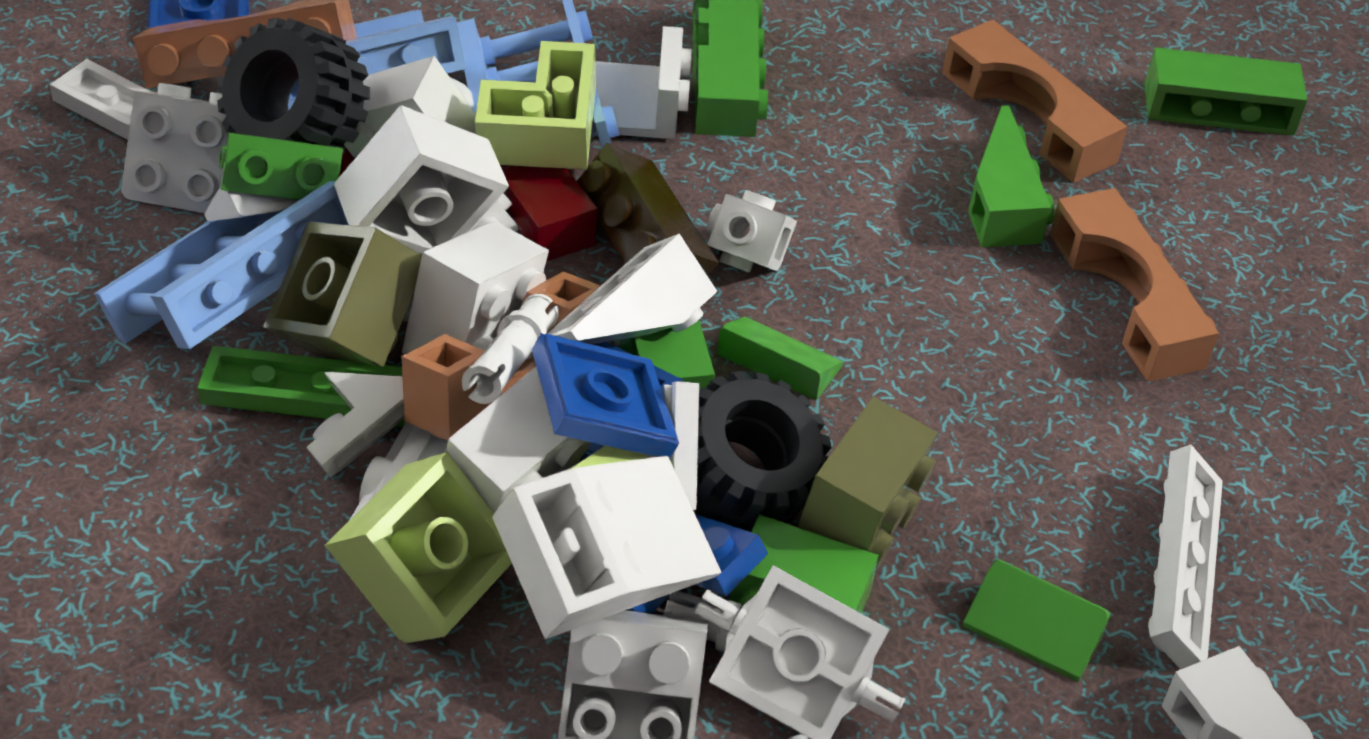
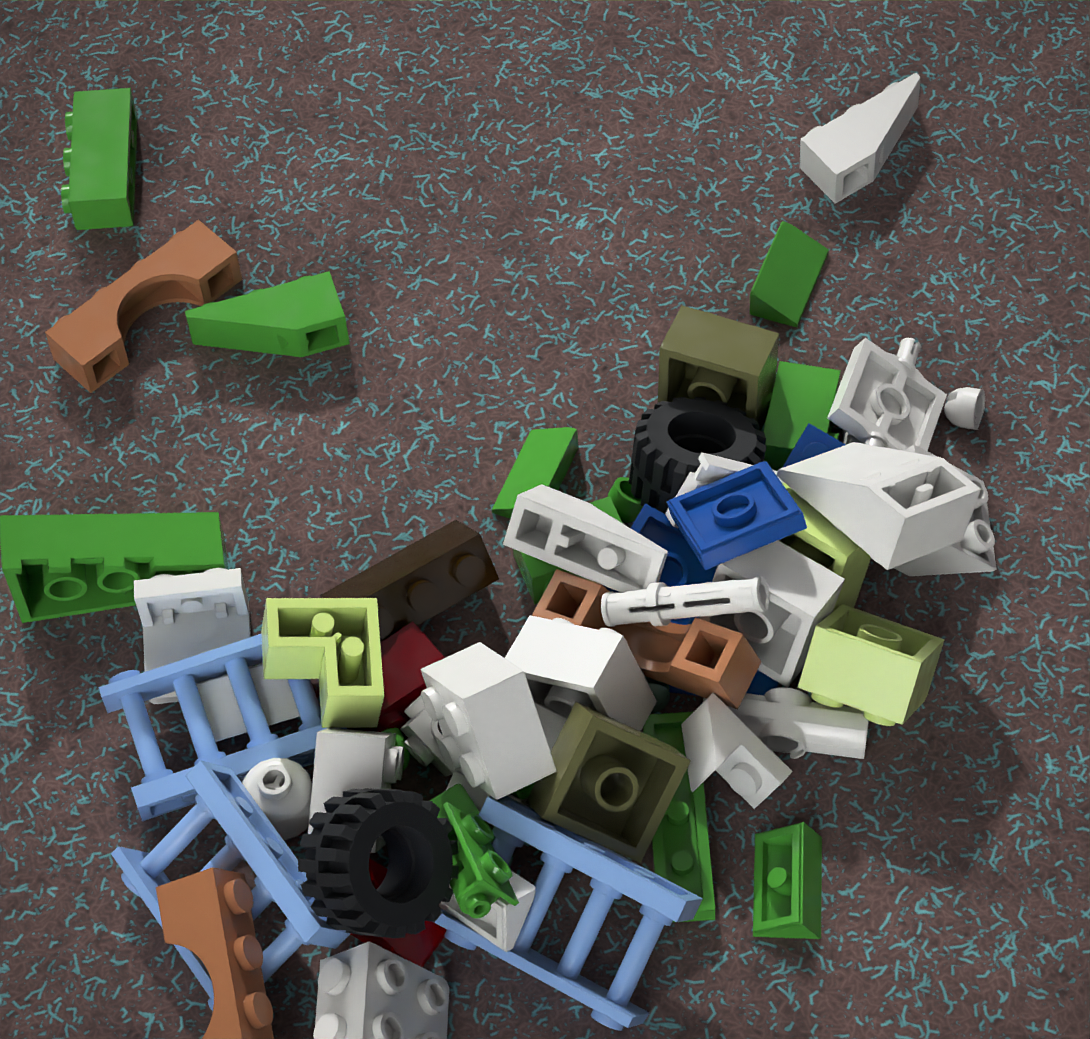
camera: 90 degrees left, 10 degrees up
white brick [706,190,797,273] -> none
nougat arch [1049,188,1219,382] -> none
white plate [1148,445,1223,670] -> none
none -> bright green slope [753,822,822,939]

